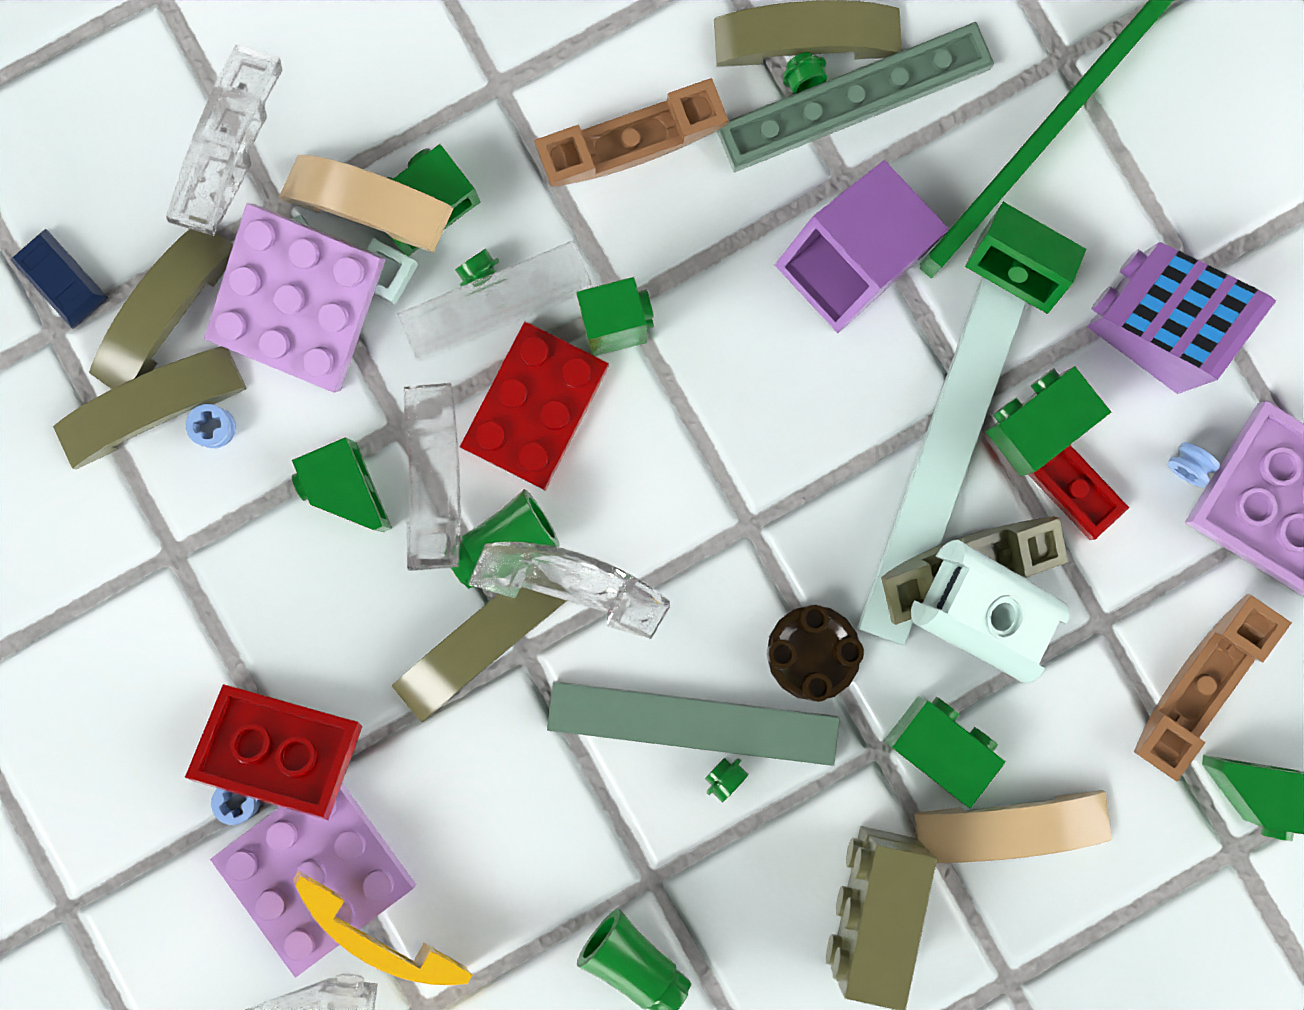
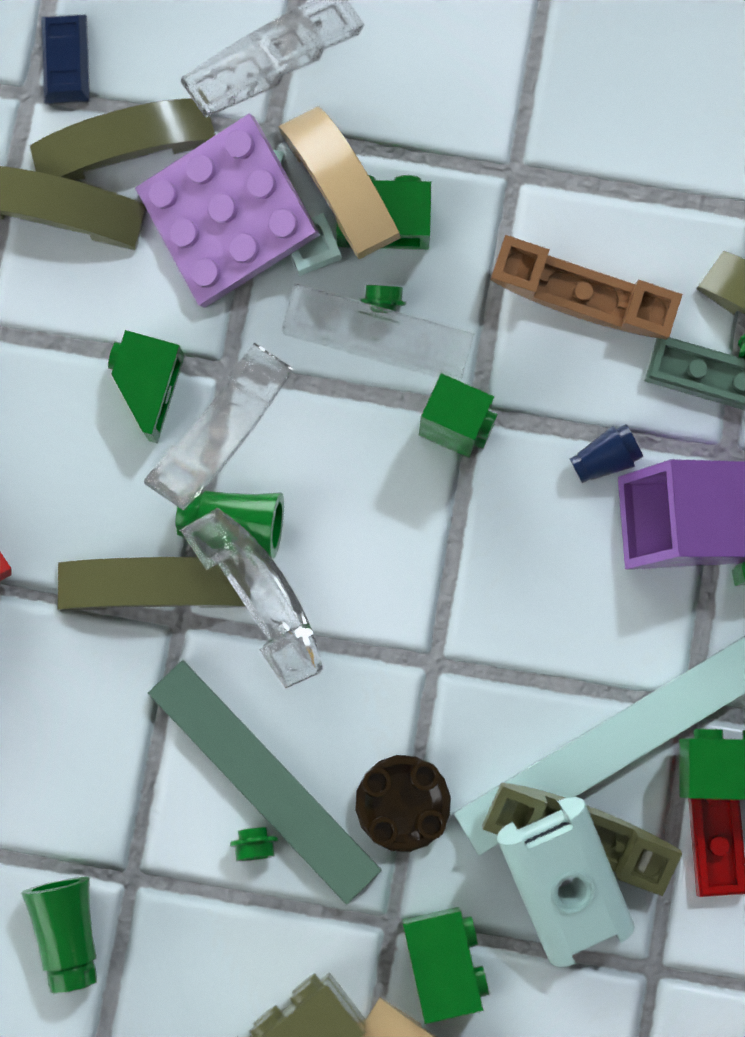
camera: 40 degrees right, 5 degrees down
light blue bush [186,404,236,449] -> none
red plate [459,321,609,491] -> none
none -> dark blue cone [569,424,643,483]

